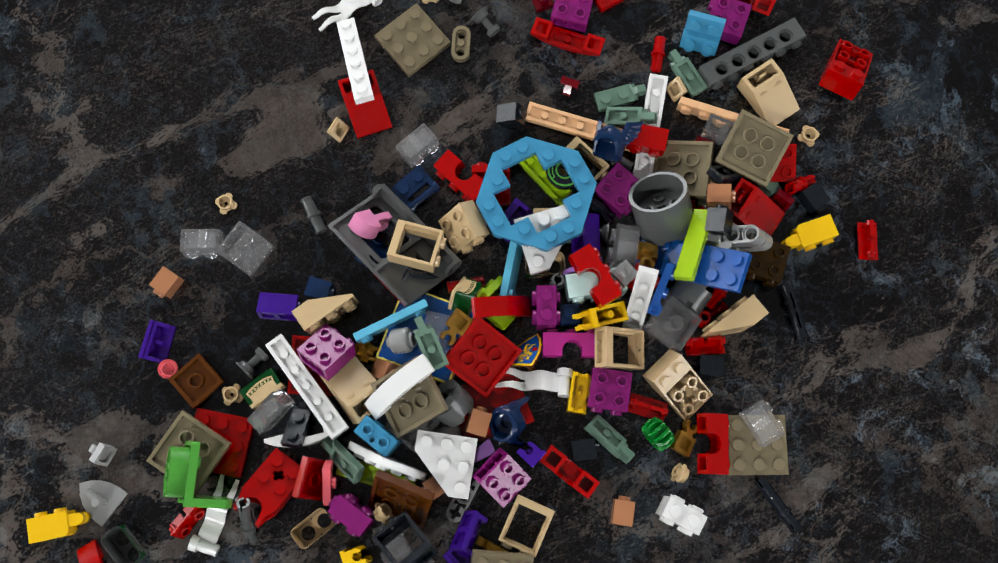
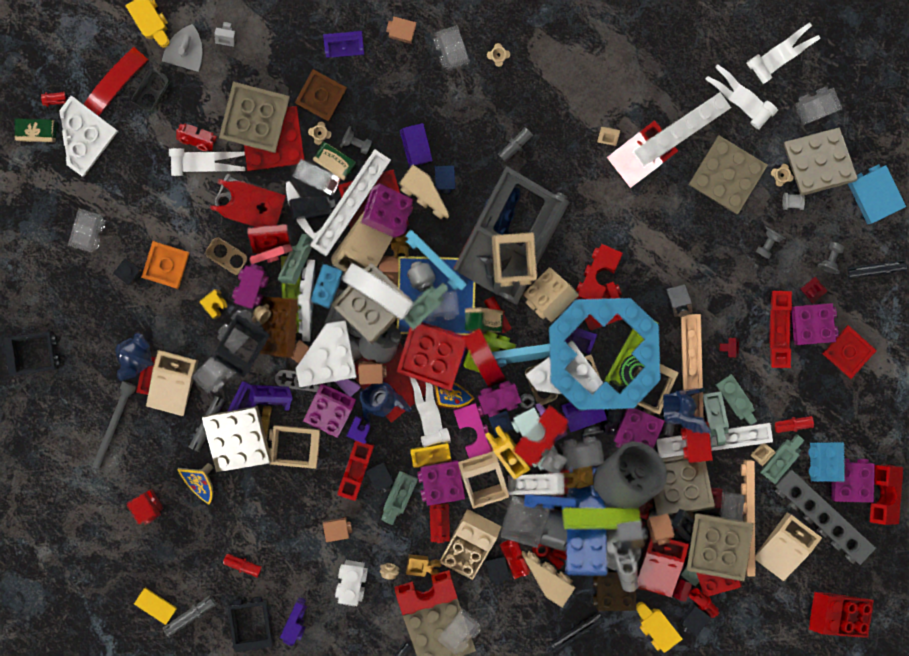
camera: 70 degrees right, 10 degrees up
coral plate [157,359,178,379] -> none
bright green piece [163,441,233,509] -> none
clear brick [215,220,275,277] -> none
dark grey pin [236,497,258,543] -> none
bright pink brick [348,209,392,239] -> none
dark blue plate [391,165,441,212] -> none
clear brick [395,123,440,168] -> none
pearl gold plate [439,308,473,346] -> none
dark tan plate [451,26,471,63] -> none
green gear [641,417,675,452] -> none
tan plate [797,125,820,147] -> none

